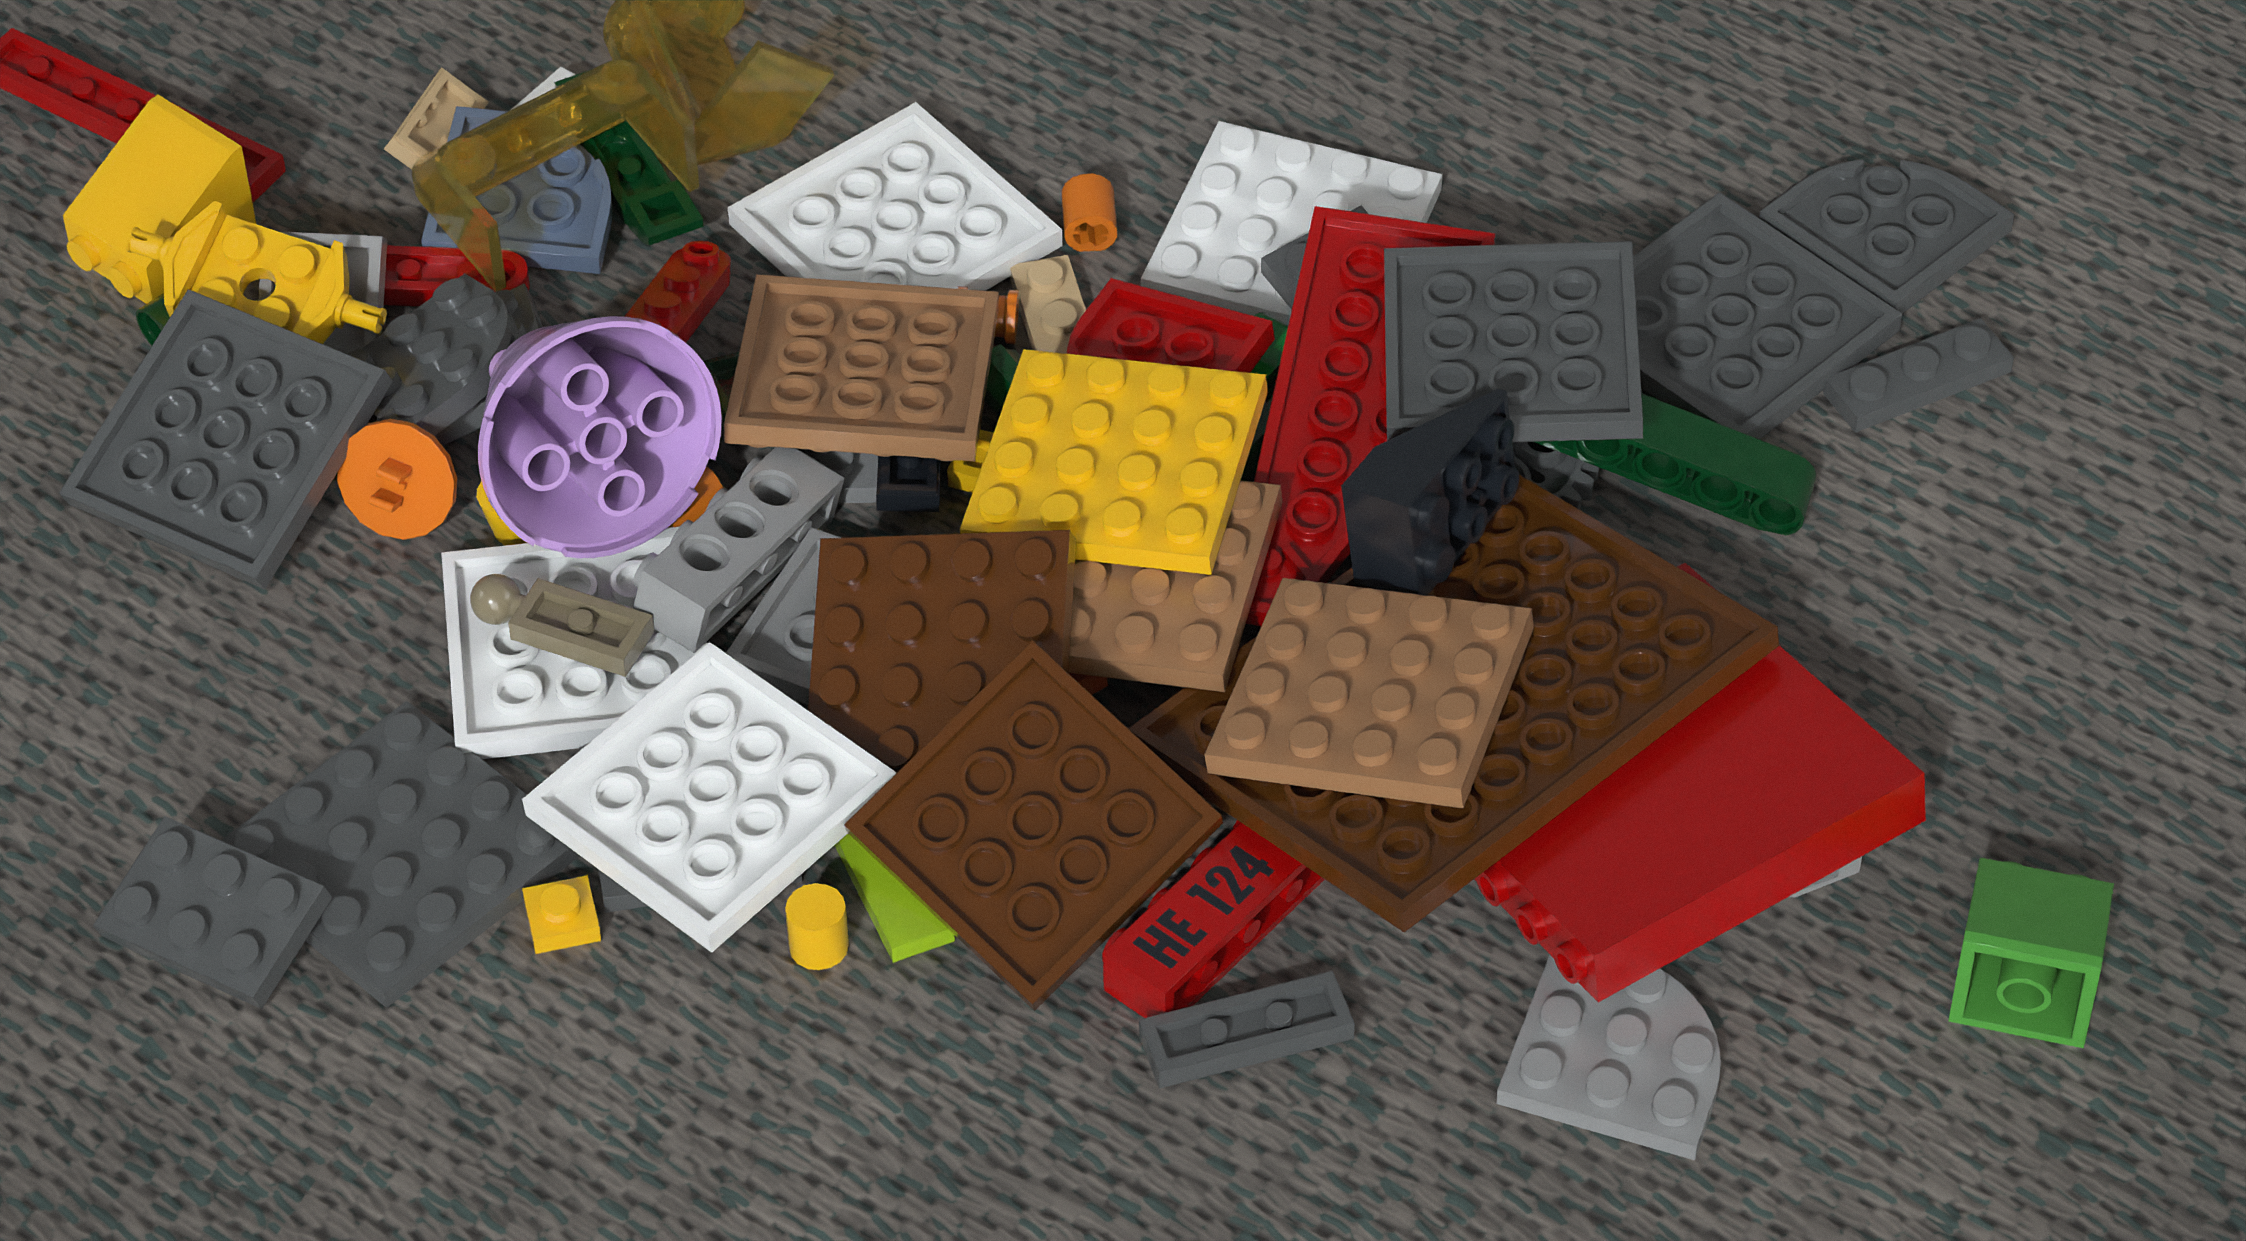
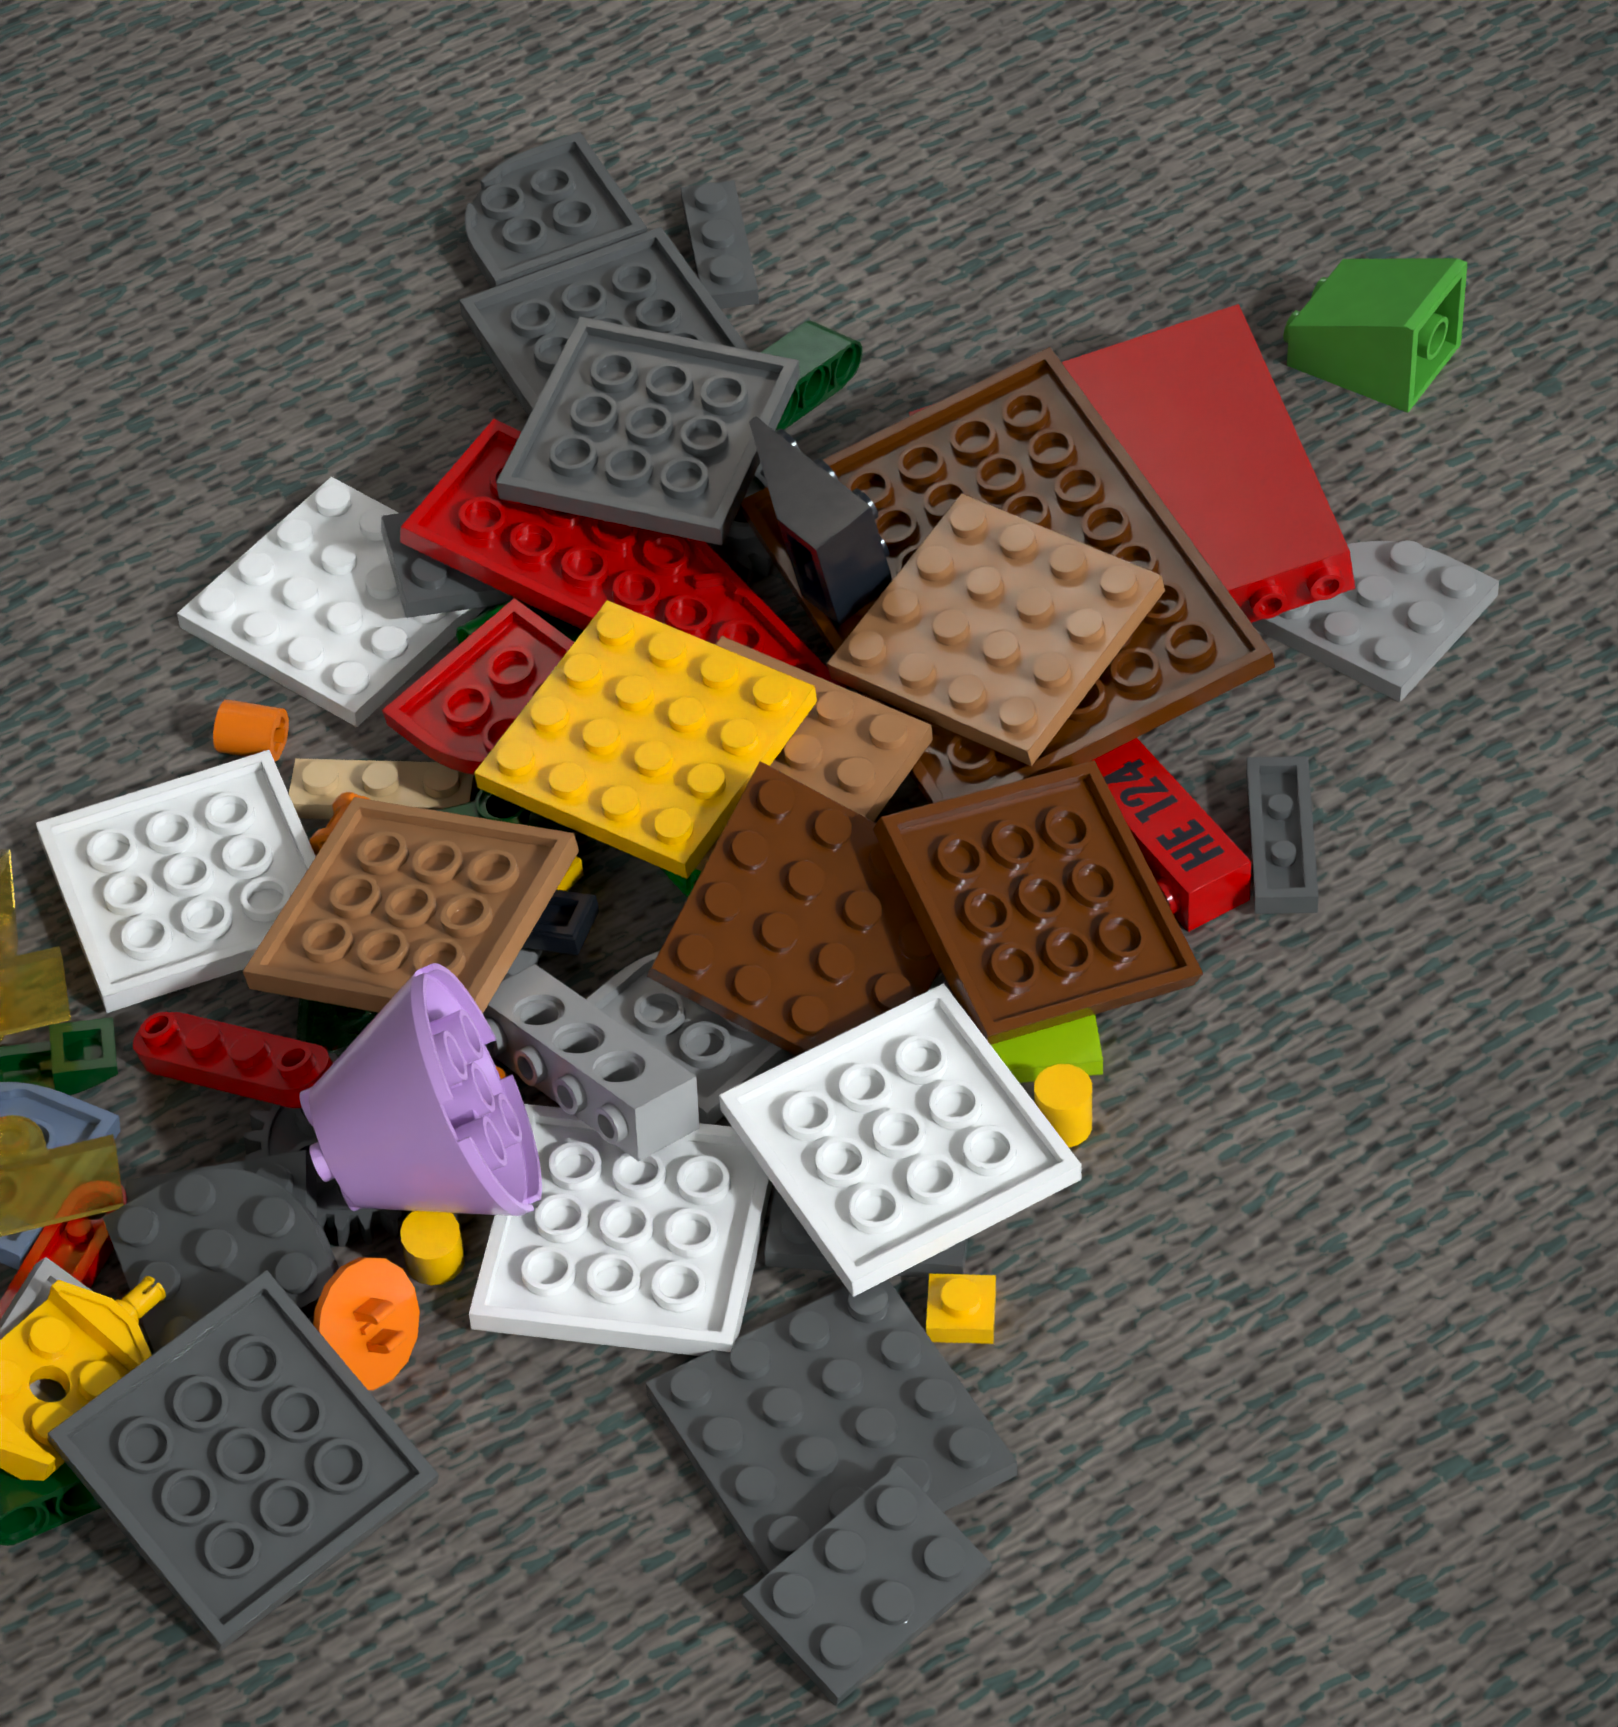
camera: 70 degrees left, 0 degrees up
dark tan plate [470,574,655,677] -> none

